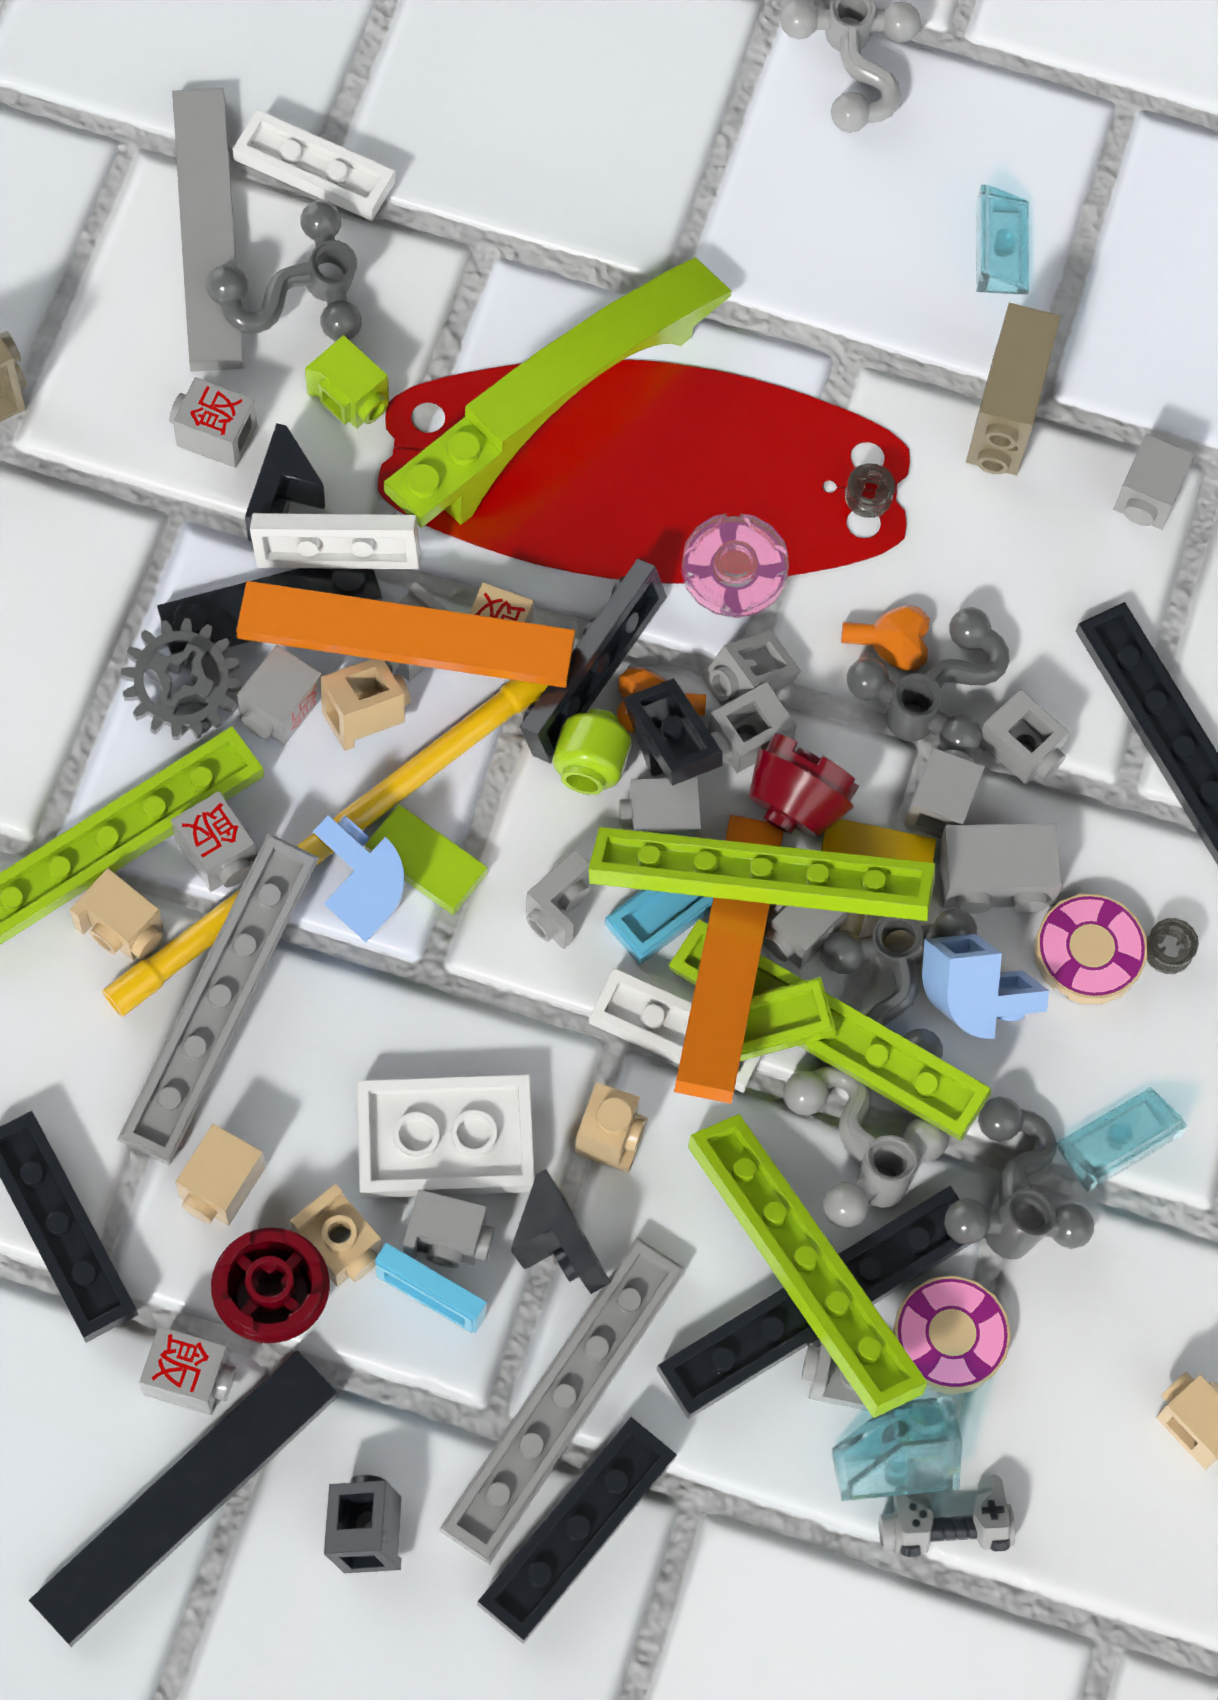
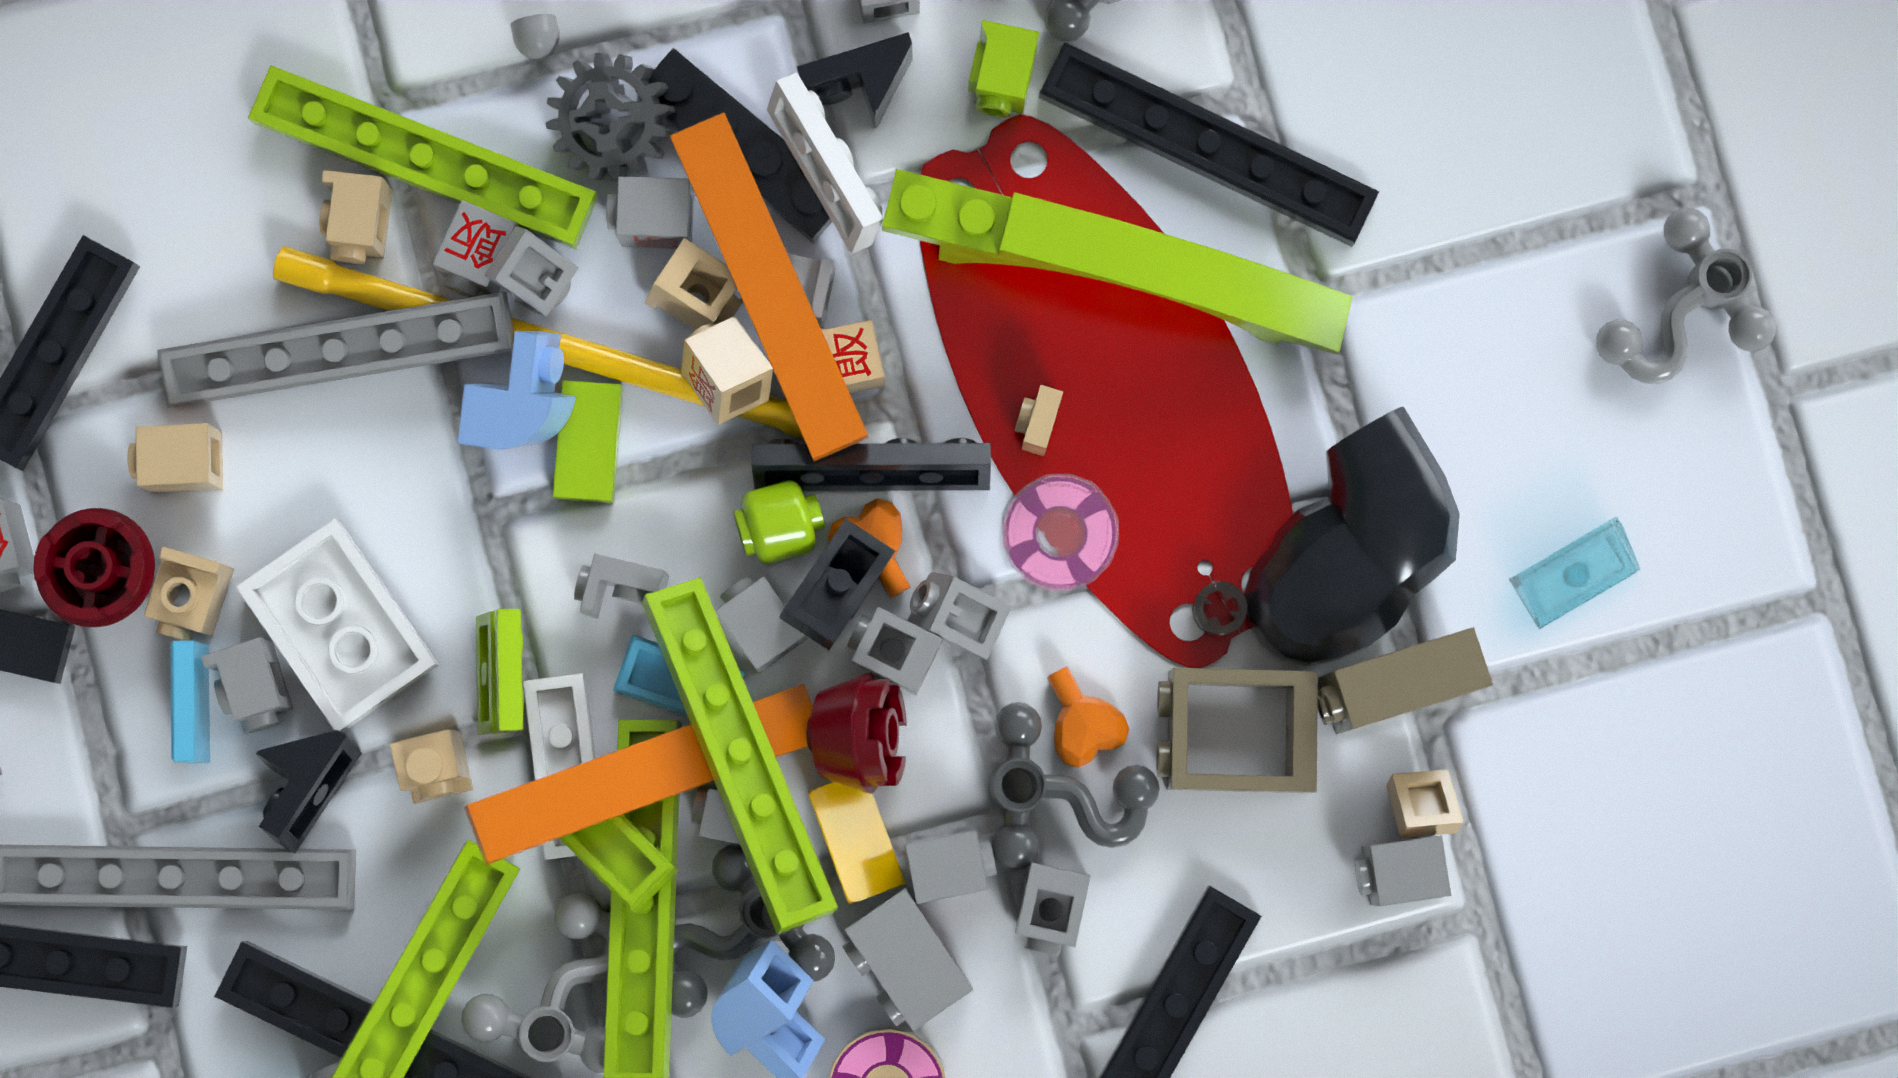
camera: 60 degrees right, 15 degrees up
none -> lime plate [476,609,524,735]
none -> light grey bracket [484,226,579,317]
none -> light grey hinge [510,14,560,60]
none -> brick [681,316,773,425]
none -> tan plate [1015,385,1063,456]
none -> black tile [1039,42,1380,247]
none -> dark tan window [1156,668,1318,793]
none -> black piece [1244,406,1460,666]
none -> tan plate [1386,769,1464,838]

